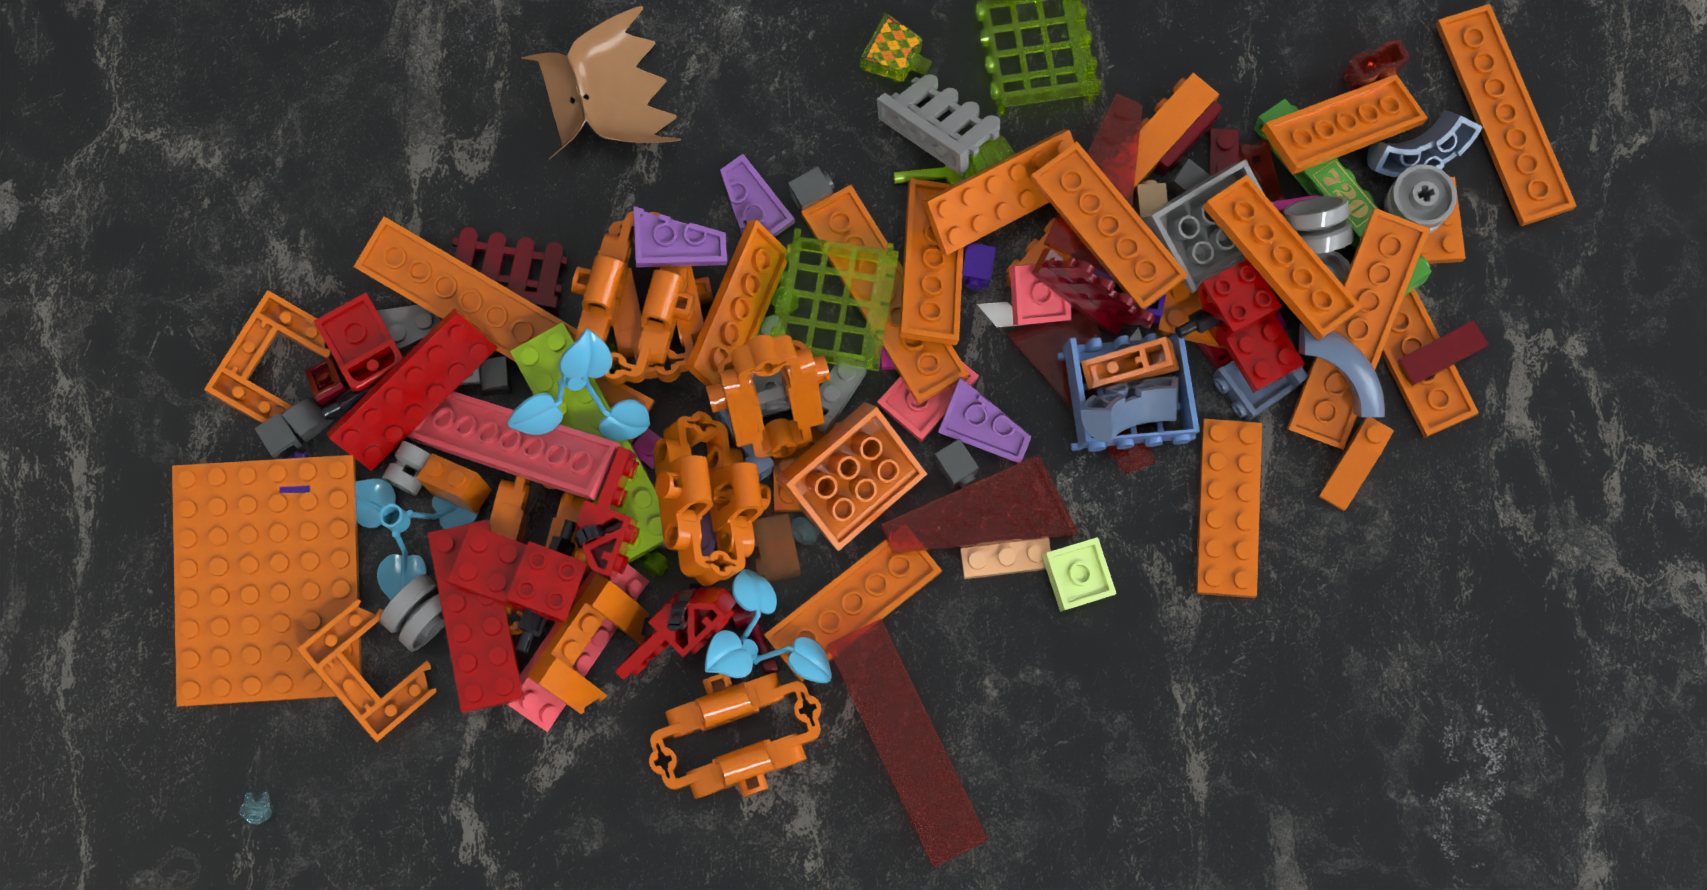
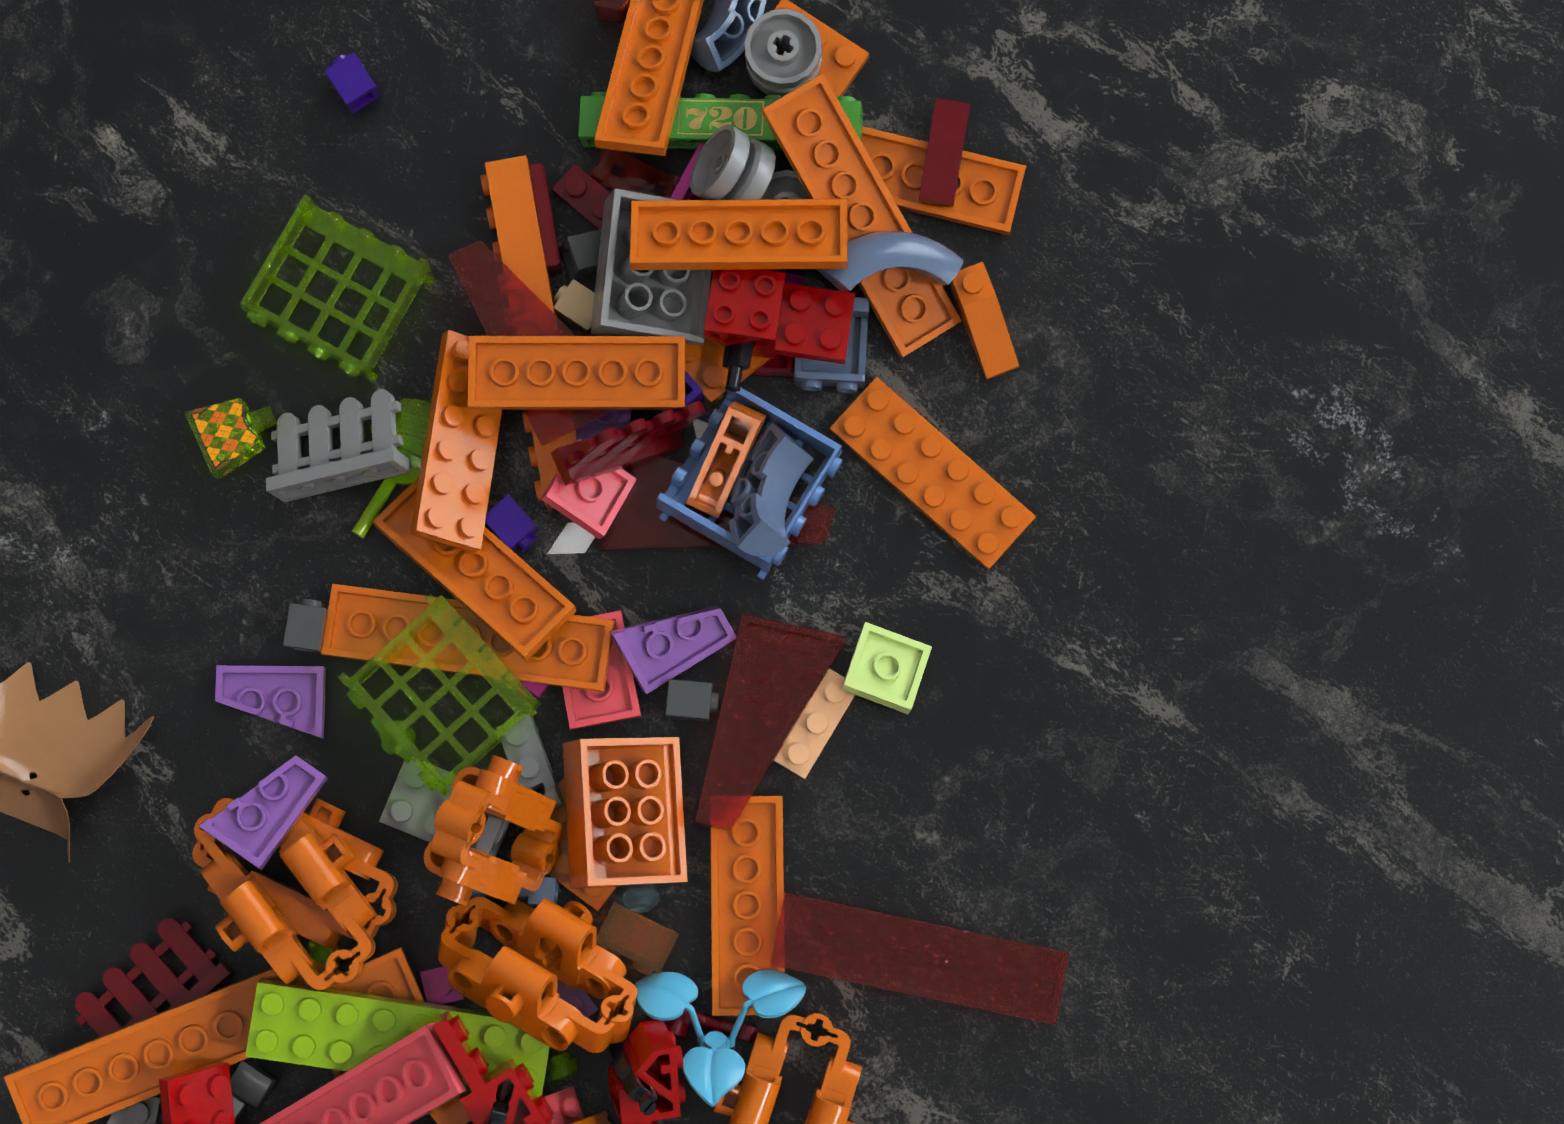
camera: 45 degrees left, 5 degrees up
medium azure plant [507,328,650,441] -> none
orange plate [685,220,791,387] -> none

